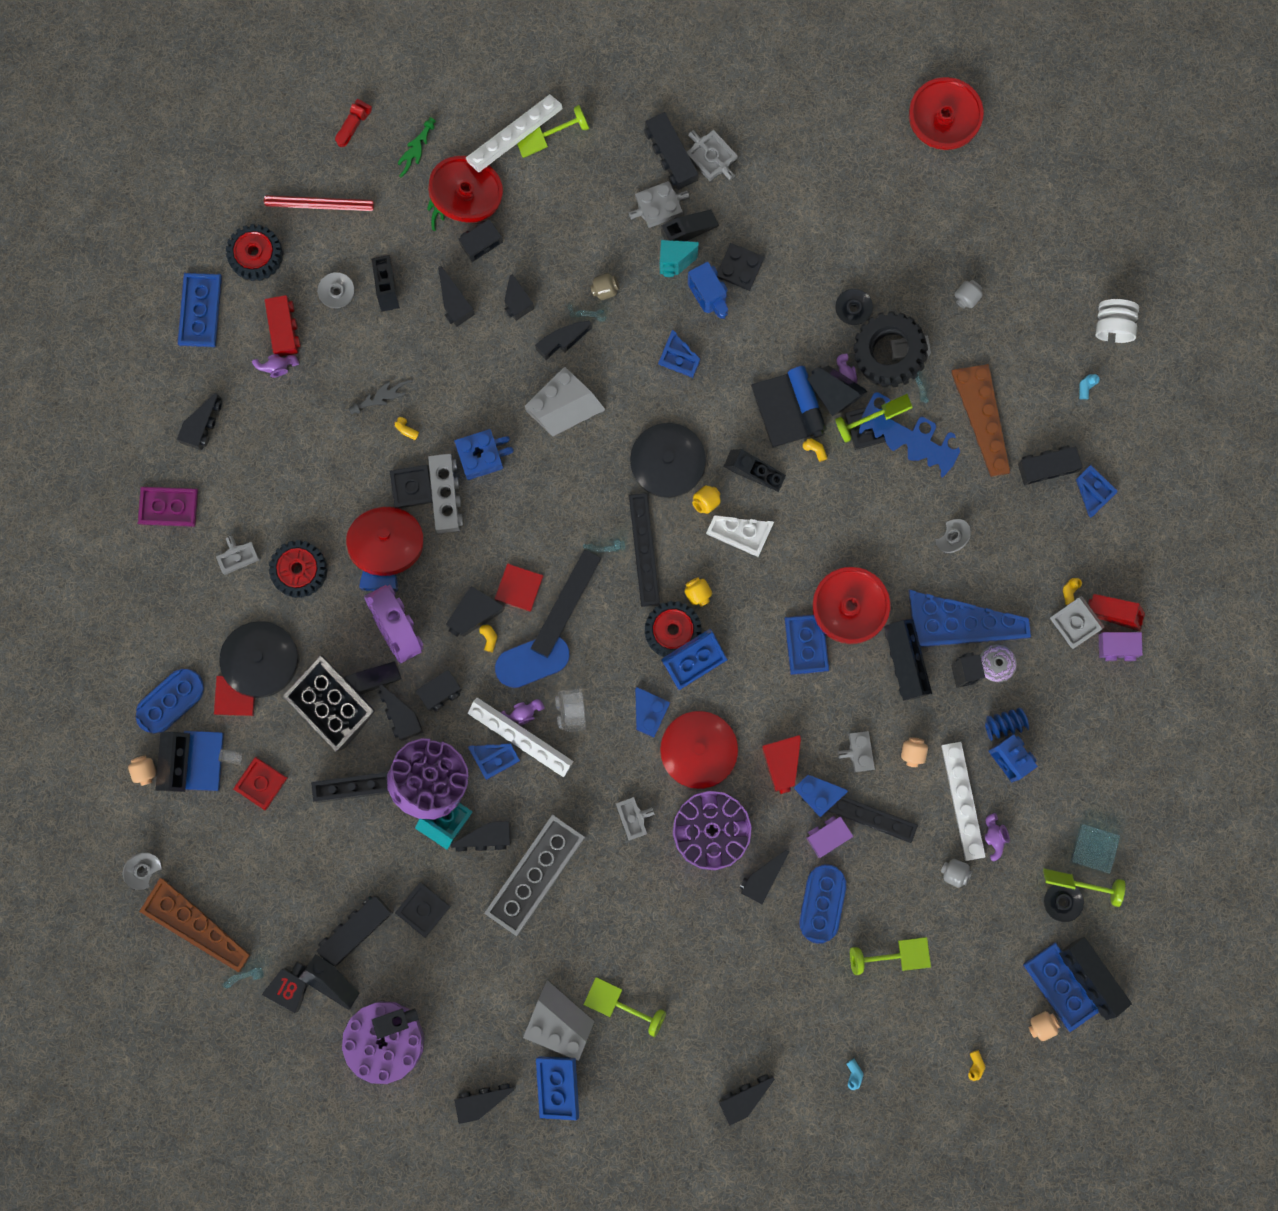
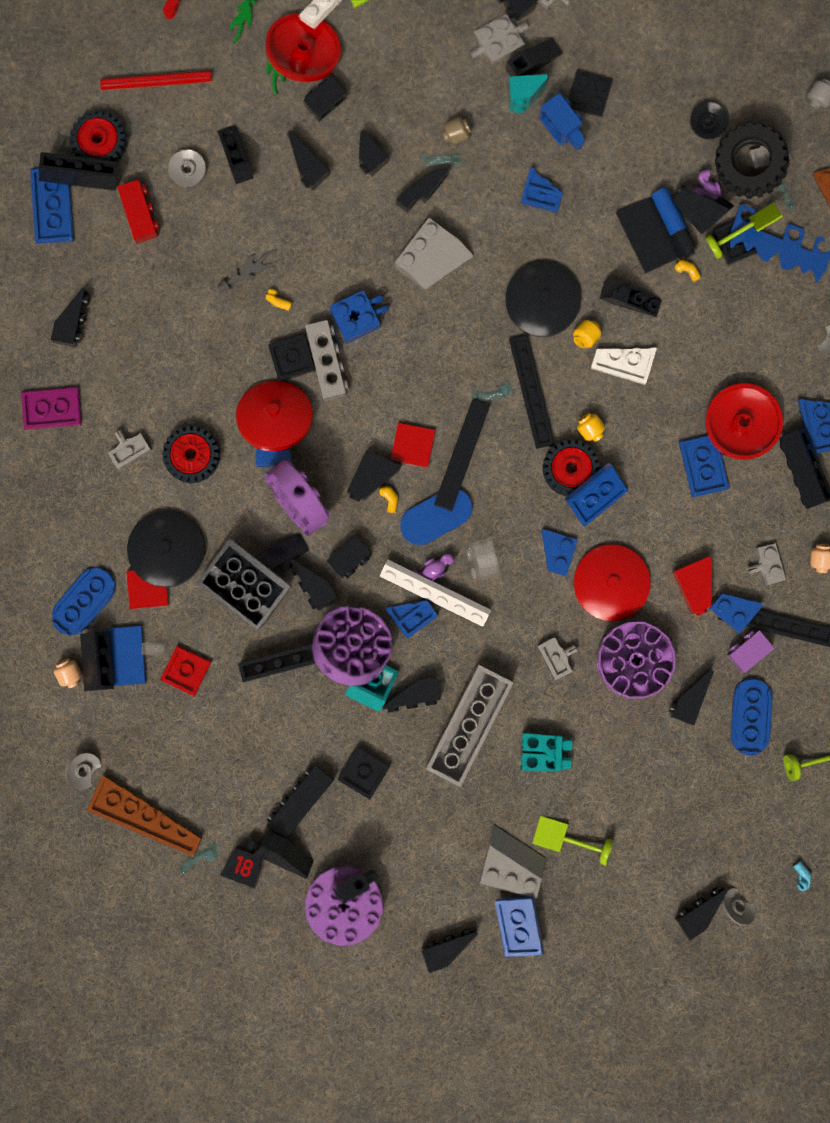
camera: 10 degrees left, 5 degrees up
medium lavender piece [252,354,299,378] -> none
none -> black brick [39,152,118,191]
none -> teal hips [520,733,572,772]
none -> light grey dish [722,888,756,926]

